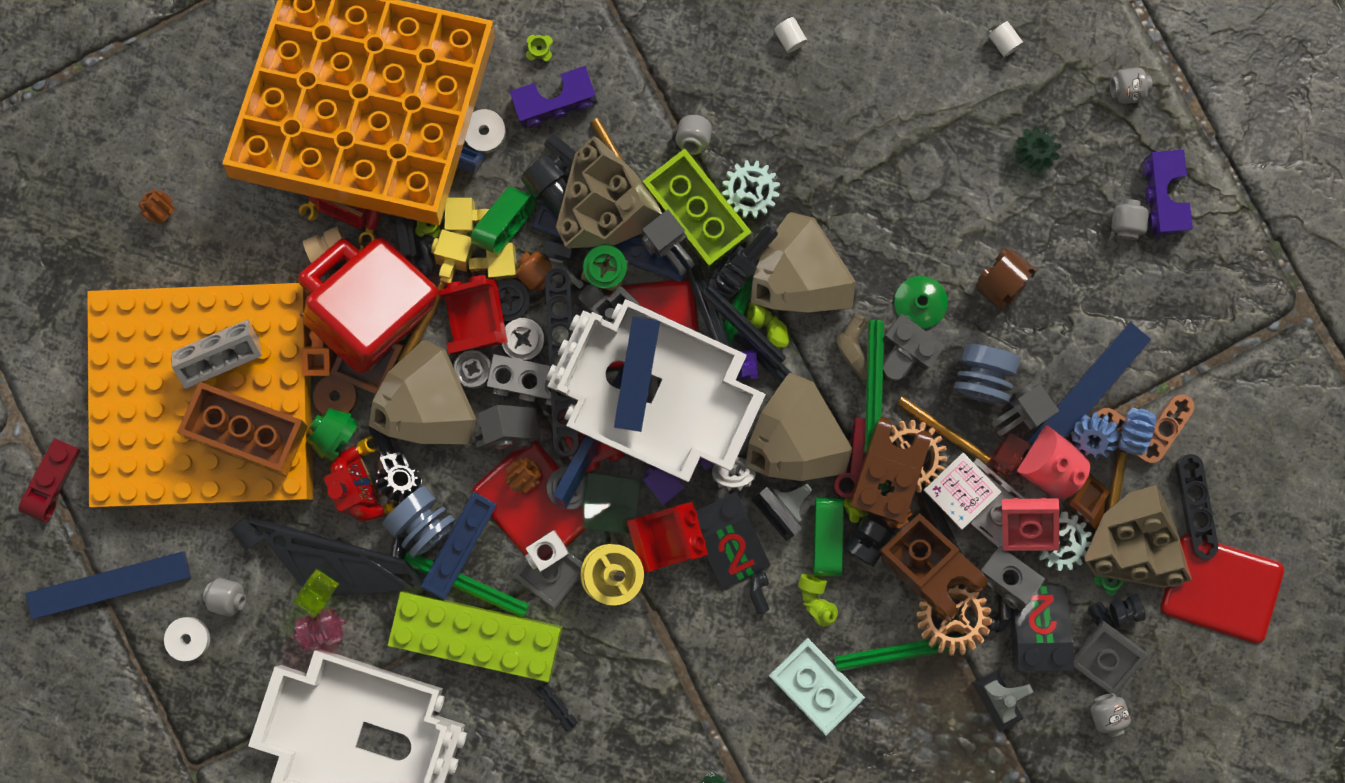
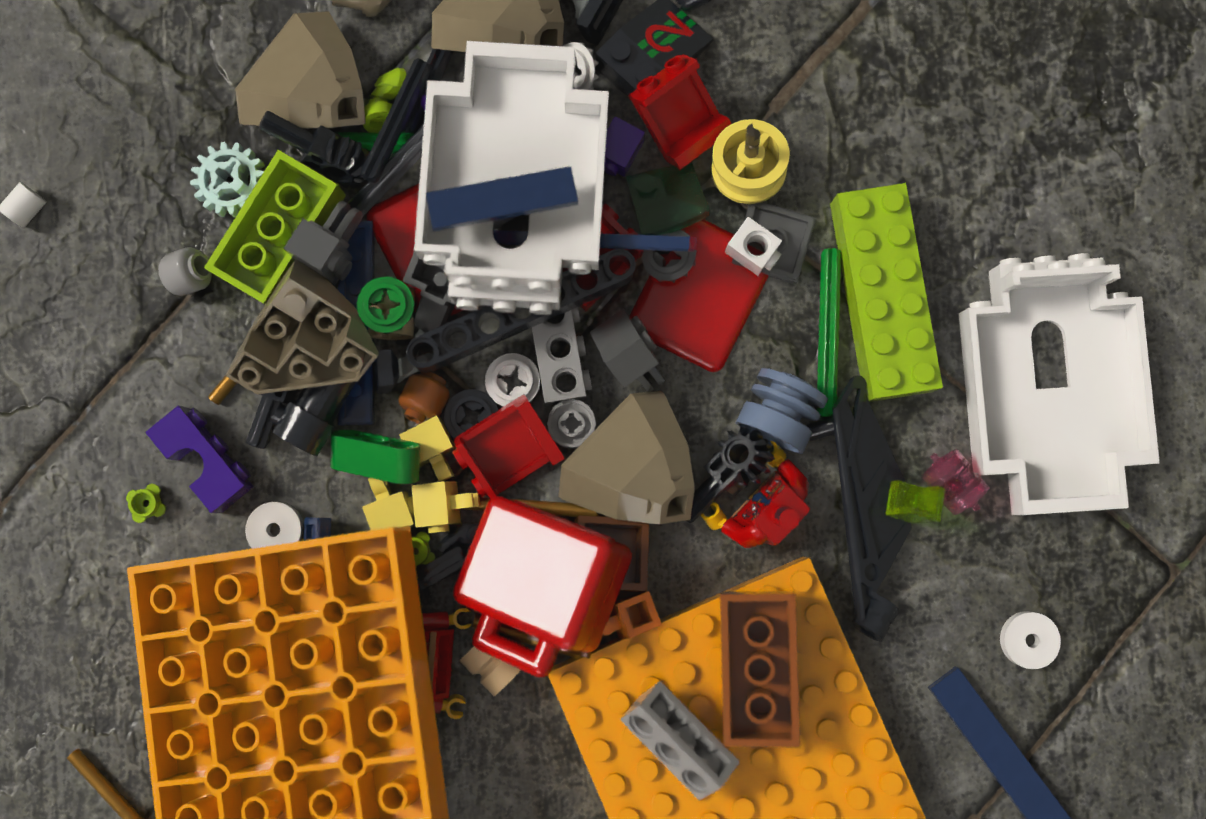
camera: 120 degrees left, 0 degrees up
light grey head [203,578,246,617] -> none
green cone [307,408,359,462] -> none
dark orange piece [313,375,358,414] -> none
dark blue tile [420,491,497,600] -> none
dark orange gear [505,458,541,494] -> none
black axle [535,682,577,732] -> none

